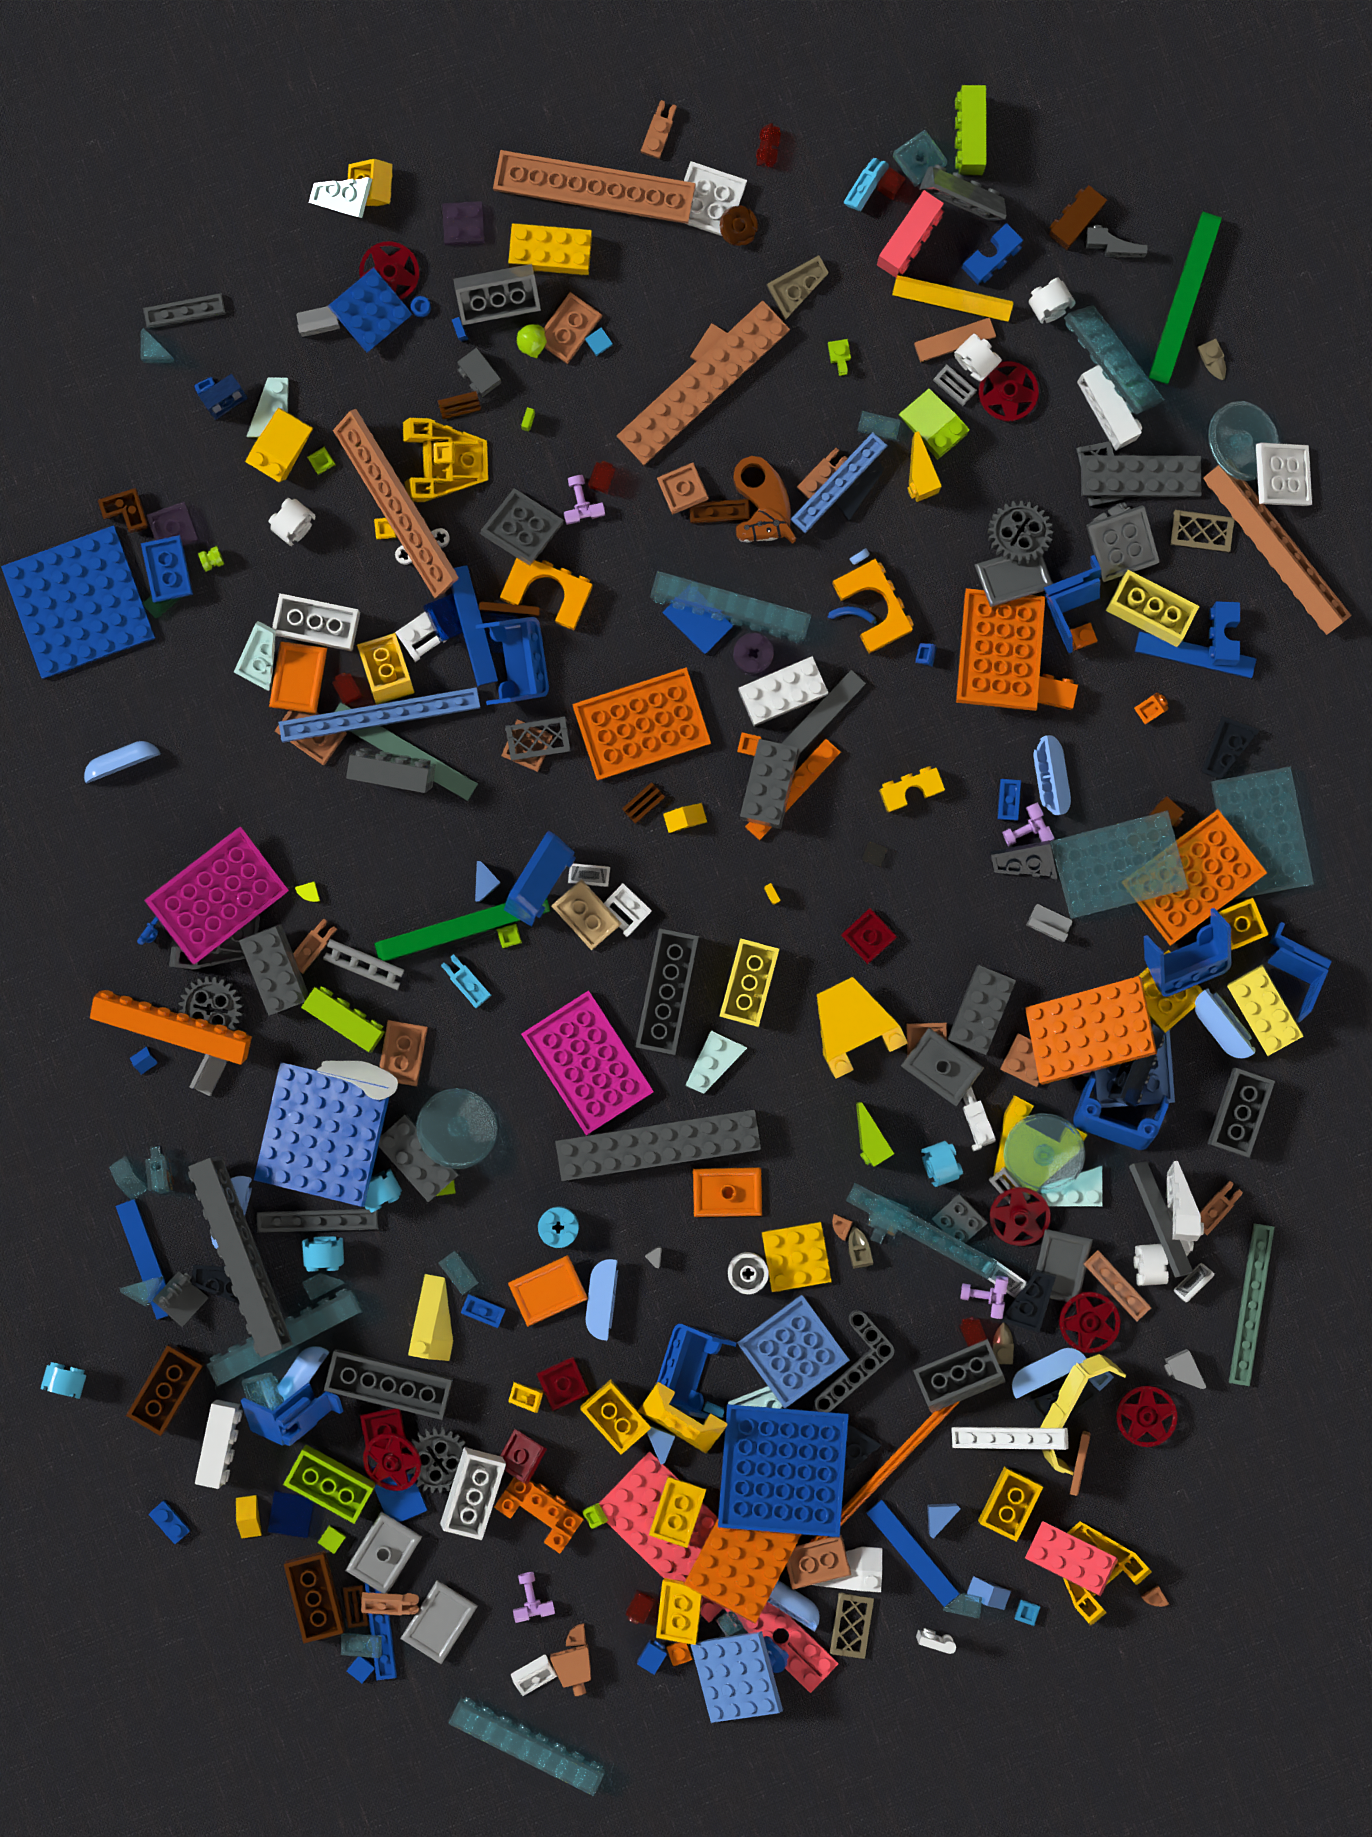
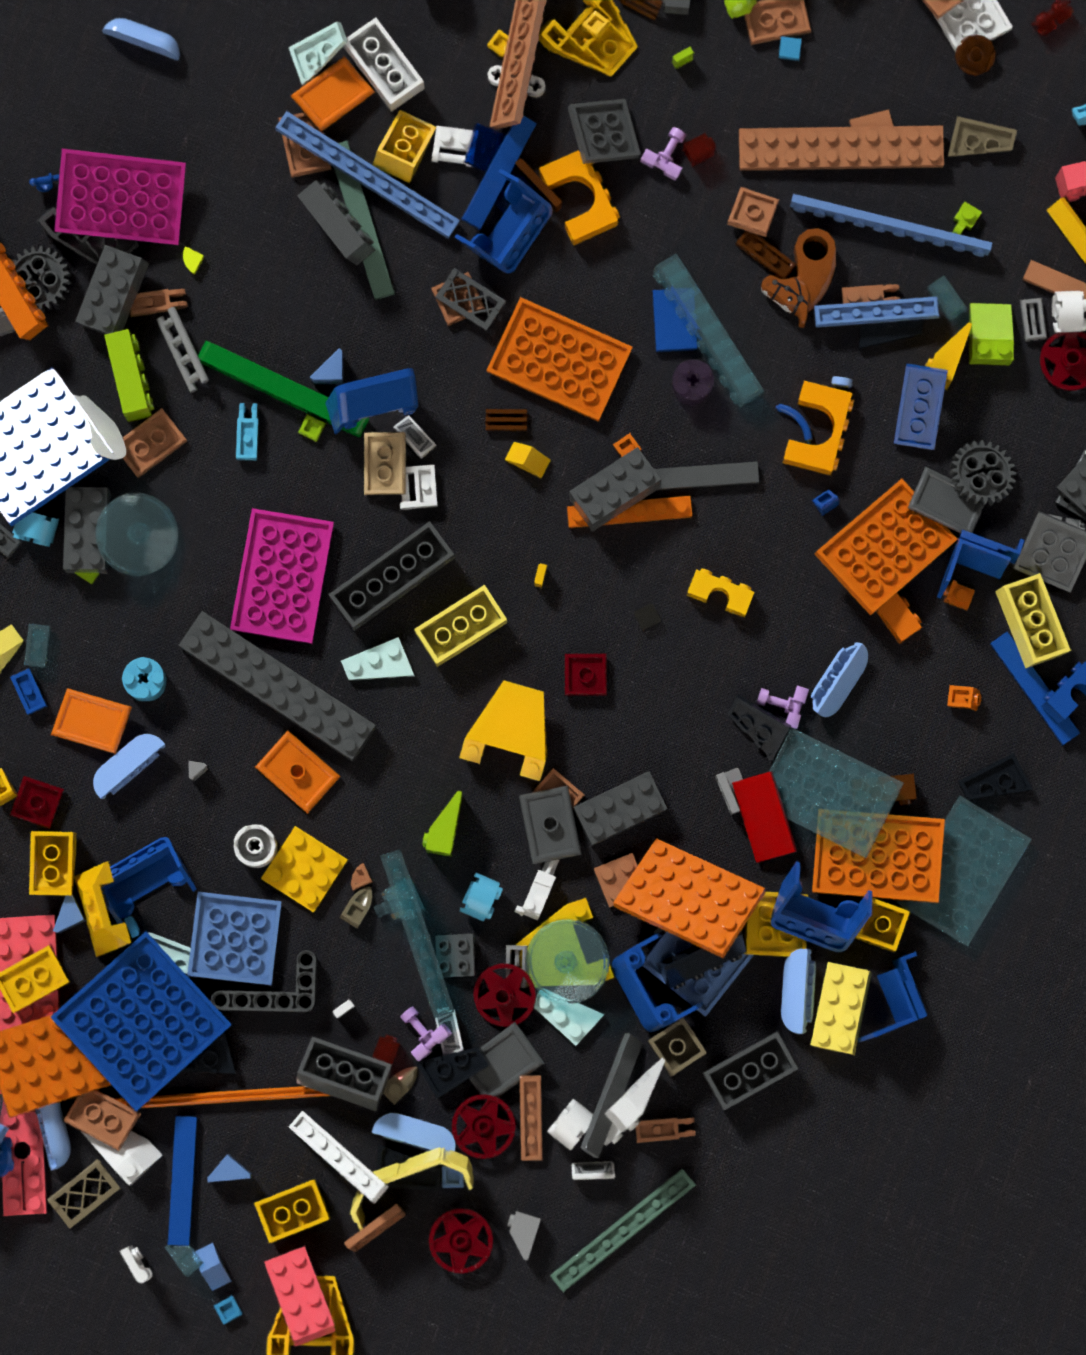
camera: 45 degrees right, 5 degrees down
clear red brick [332,672,363,705] -> none
white brick [738,656,828,727] -> none
blue plate [997,779,1021,821] -> none
none -> white tile [333,1000,355,1019]
none -> dark tan brick [647,1017,706,1077]
none -> red tile [732,771,797,863]
none -> medium blue plate [790,194,992,257]
none -> blue tile [894,364,948,450]

